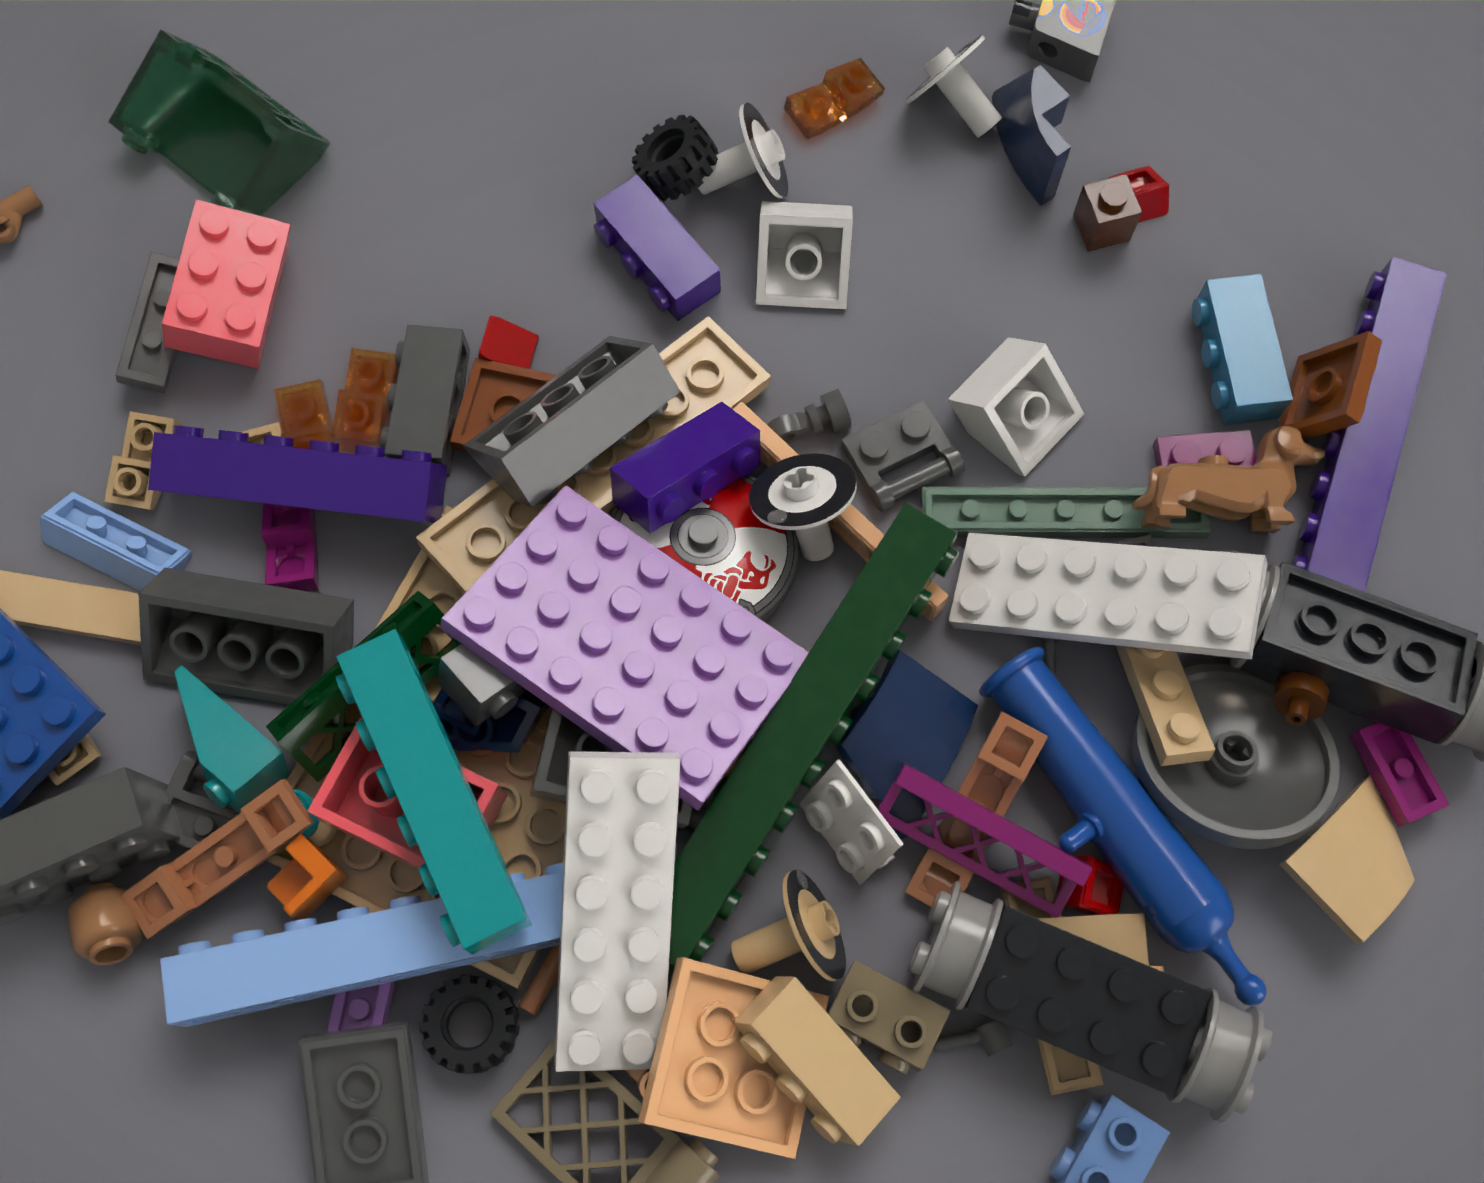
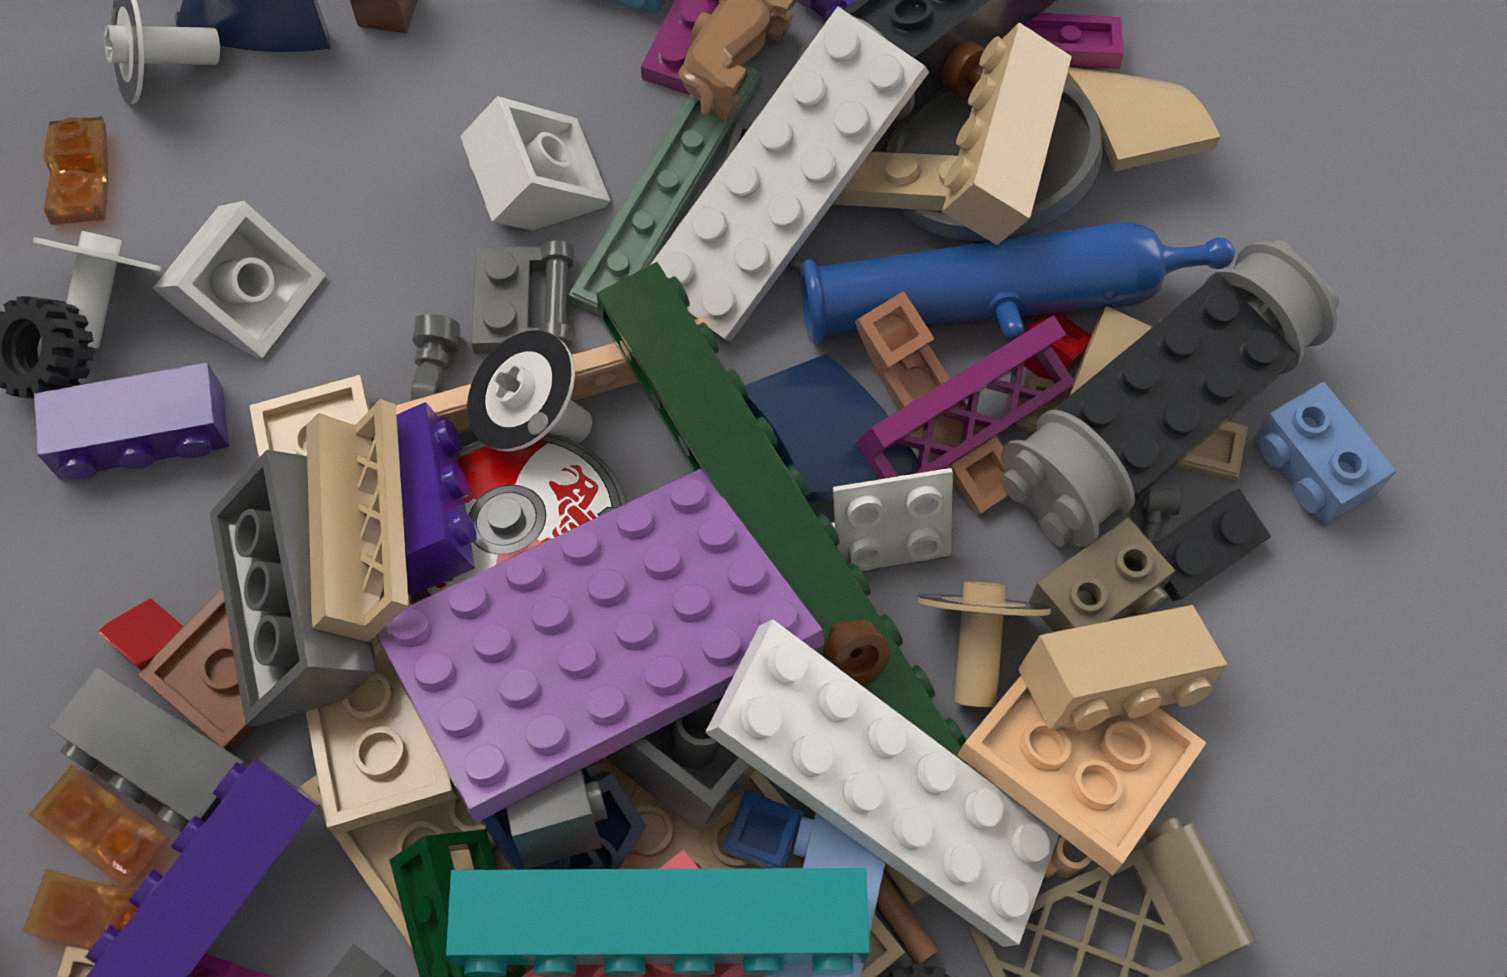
camera: 65 degrees left, 5 degrees down
none -> tan fence [306,399,409,642]
none -> blue tile [722,790,804,869]
none -> reddish brown tile [823,620,890,685]
none -> tan brick [942,23,1072,245]
none -> black plate [1153,488,1271,601]

